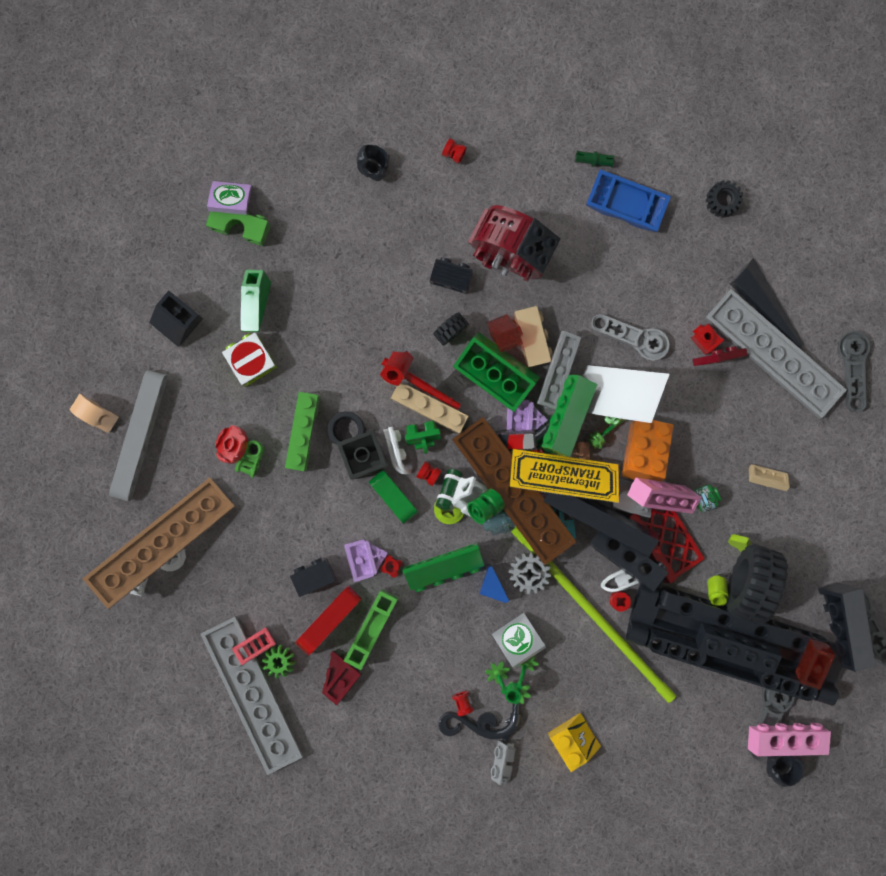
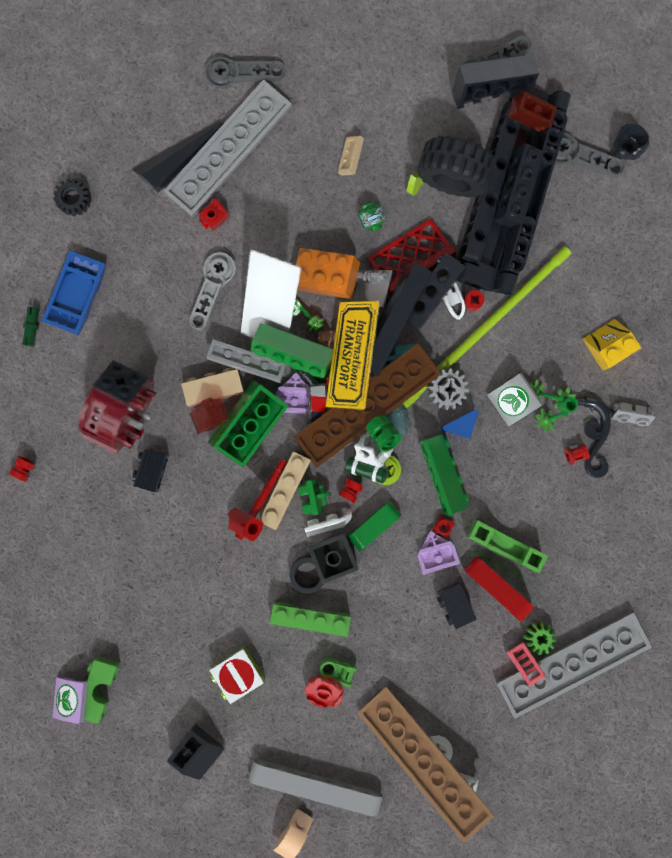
camera: 100 degrees left, 0 degrees up
slope [241,270,272,332] -> none
dark red wing [322,650,362,706] -> none
black hair [356,144,390,181] -> none
black tyre [433,312,469,346] -> none
bright pink brick [627,478,702,514] -> none
dark red wing [692,346,747,366] -> none
lime brick [707,575,729,606] -> none
bright pink brick [748,723,831,756] -> none

